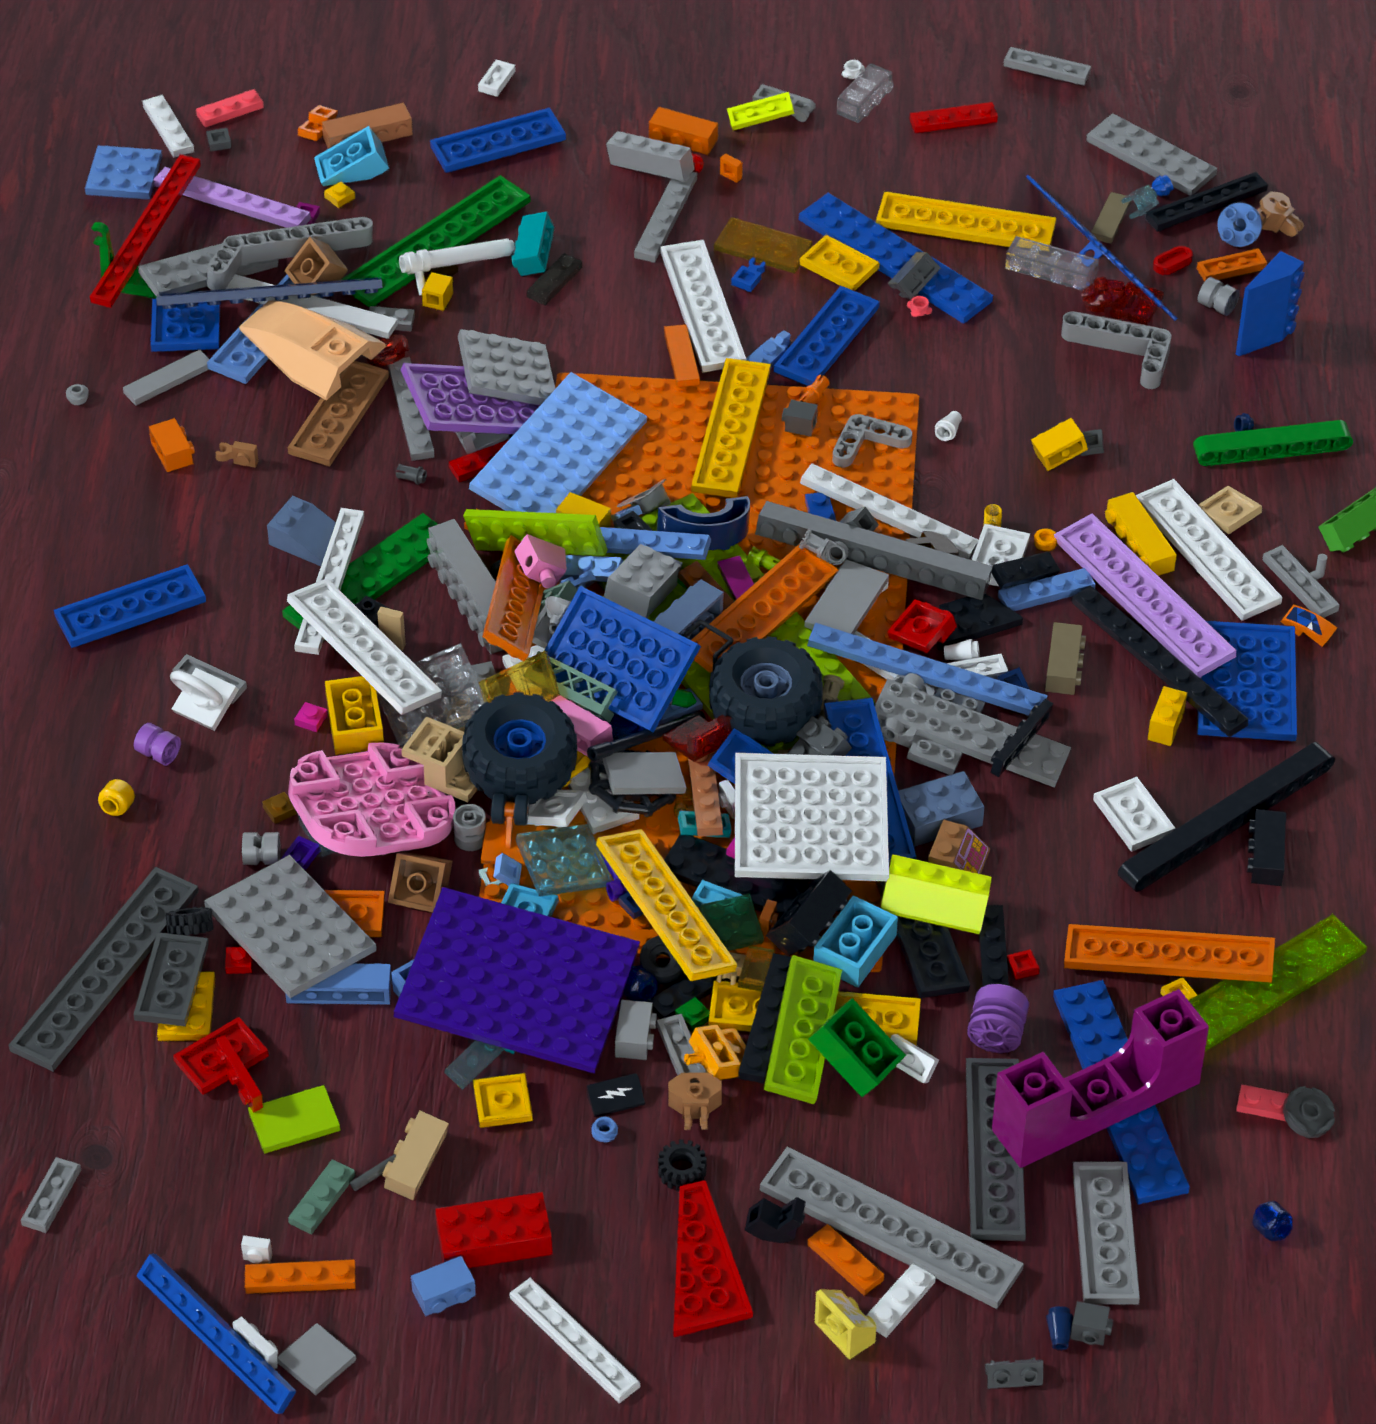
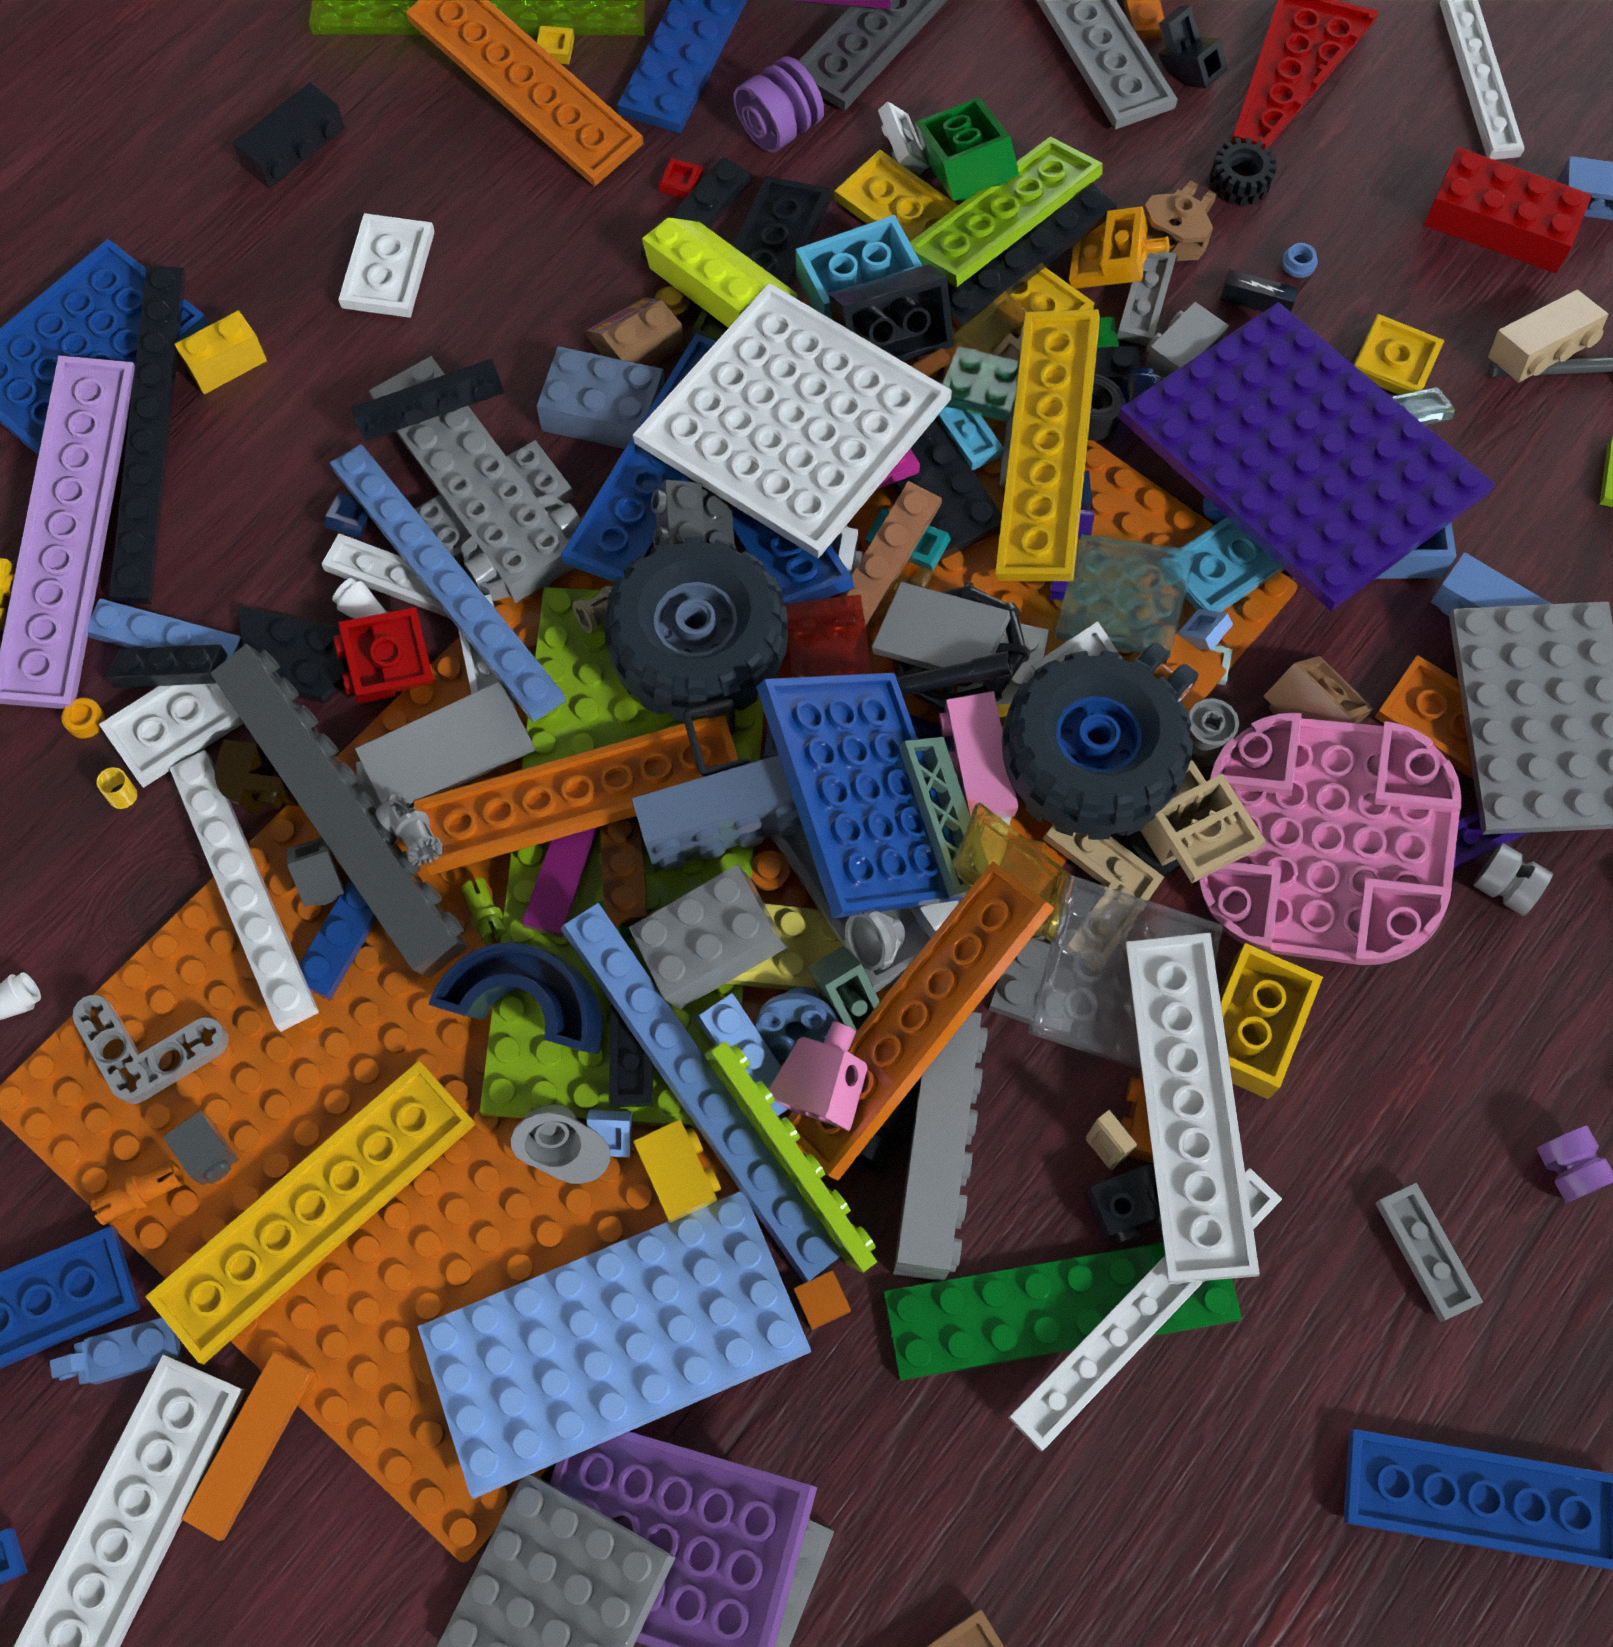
camera: 145 degrees left, 20 degrees up
white tile [170,668,239,731] -> none
pearl gold plate [262,792,297,824] -> none
sand blue slope [267,496,336,566] -> none
dark pink plate [294,702,328,732] -> none
dark grey pin [396,464,427,485] -> none
red plate [449,439,509,482] -> none
dark tan brick [1045,622,1086,695] -> none
black beam [1117,742,1335,892] -> none

